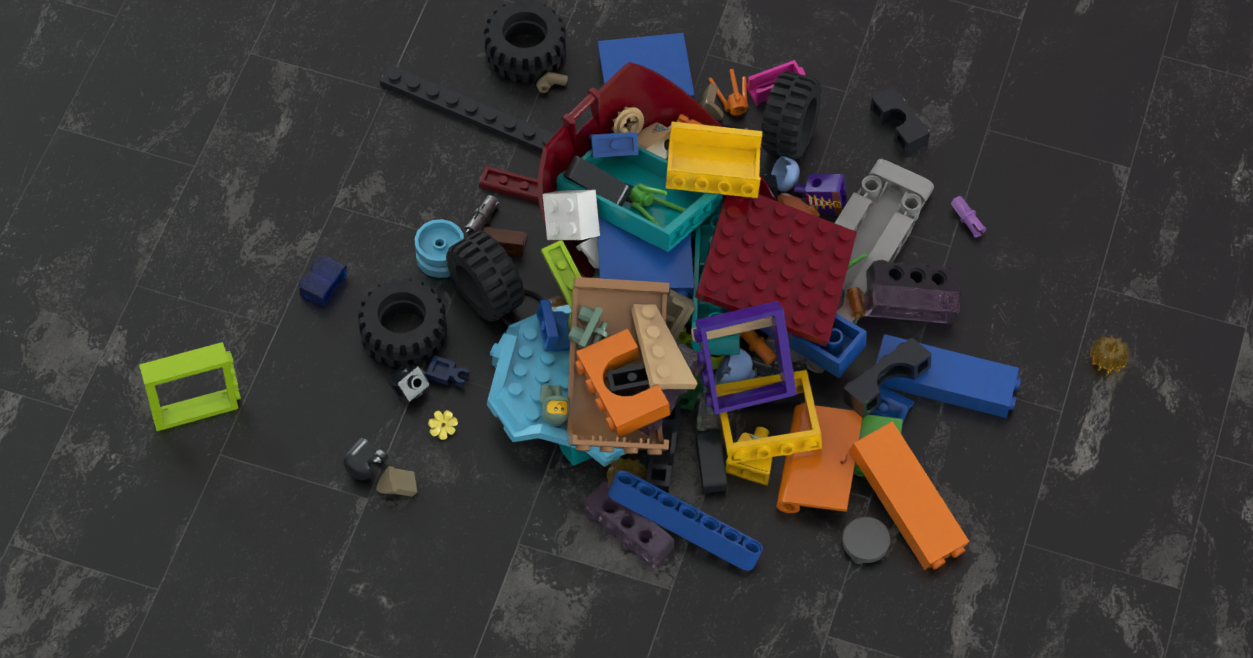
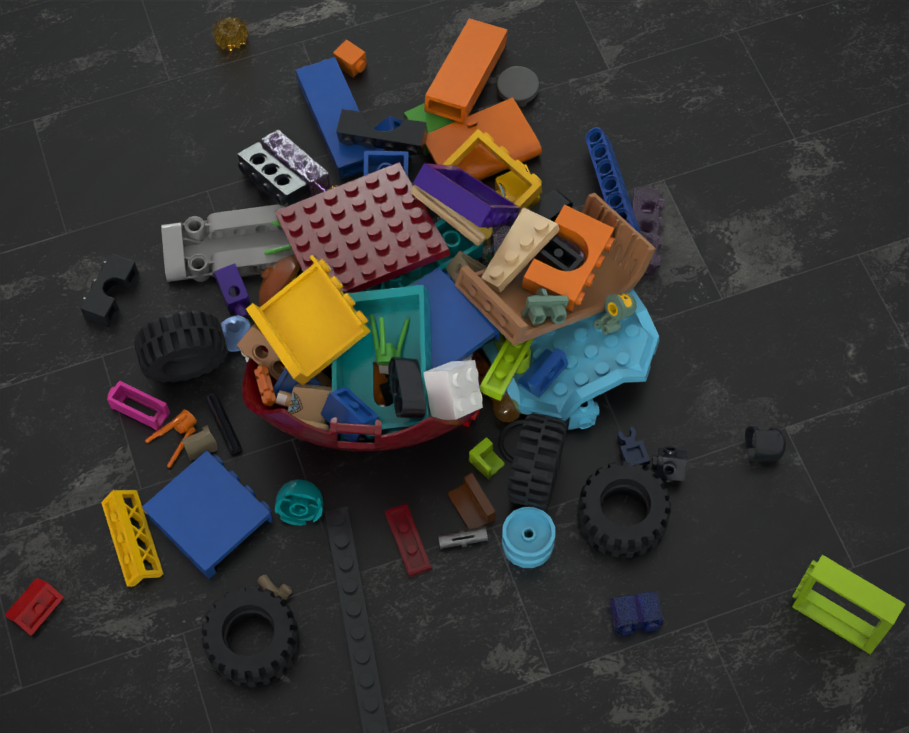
camera: 125 degrees left, 5 degrees up
dark tan tile [376,466,417,497] -> none
light yellow plant [428,410,458,440] -> none
medium lavender axle [951,196,986,237] -> none
none -> yellow fence [101,490,163,587]
none -> orange brick [333,39,367,78]
none -> lime panel [469,437,505,480]

